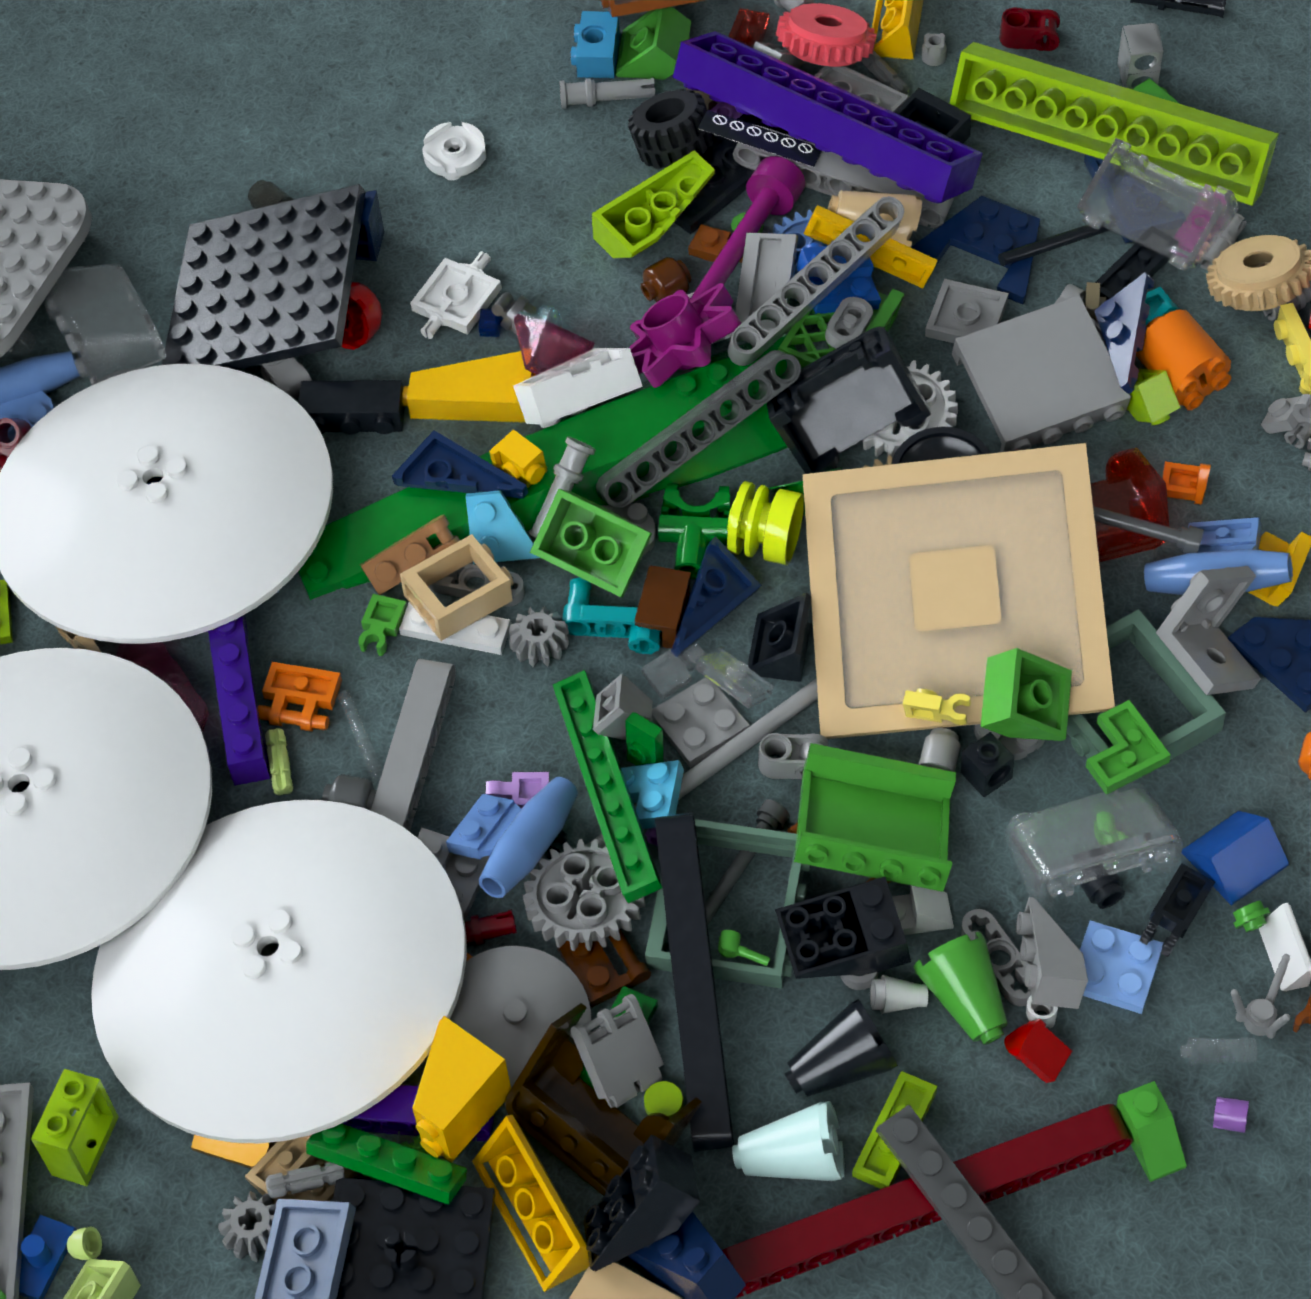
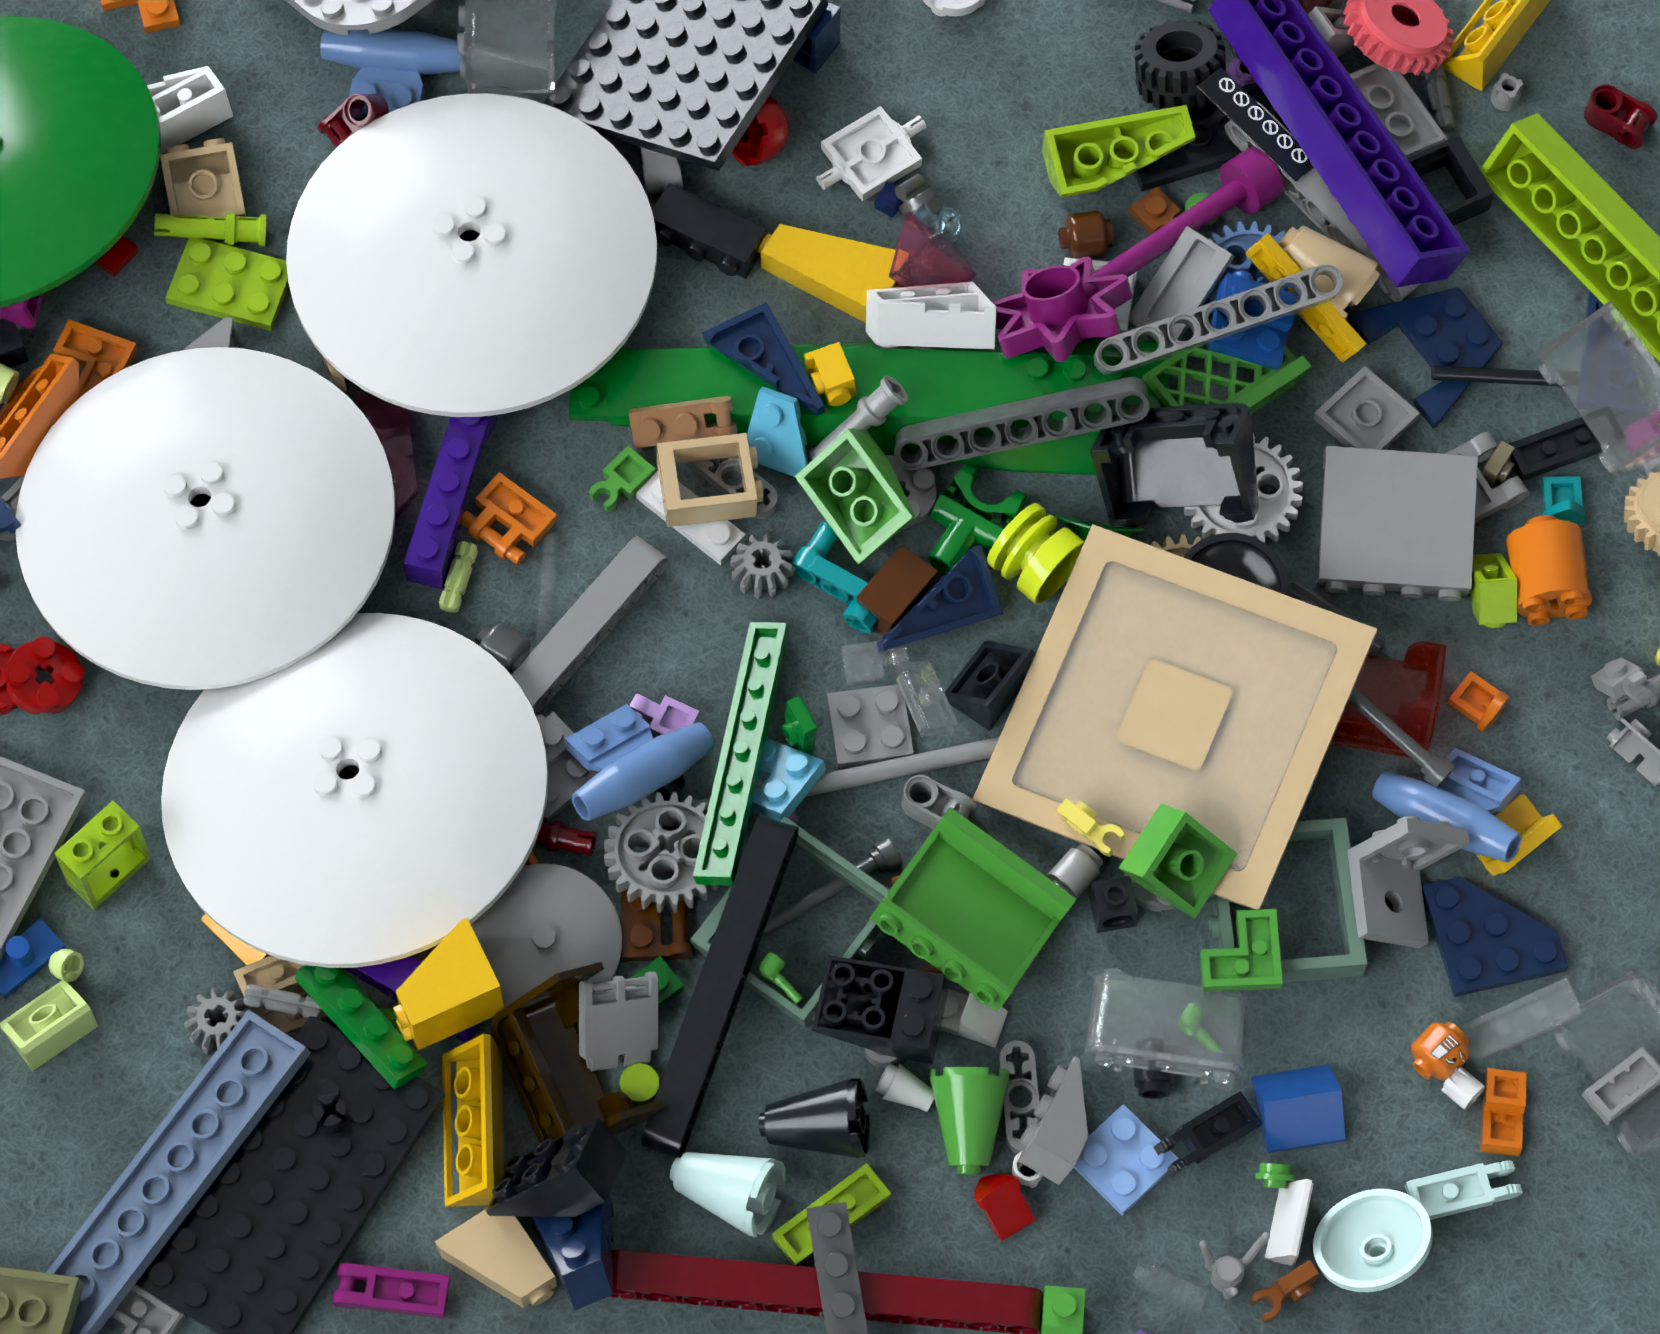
camera: 20 degrees right, 10 degrees up
light grey slope [593,673,653,740] -> none
light grey plate [825,297,873,349] -> none
wing [1094,272,1154,394] -> none

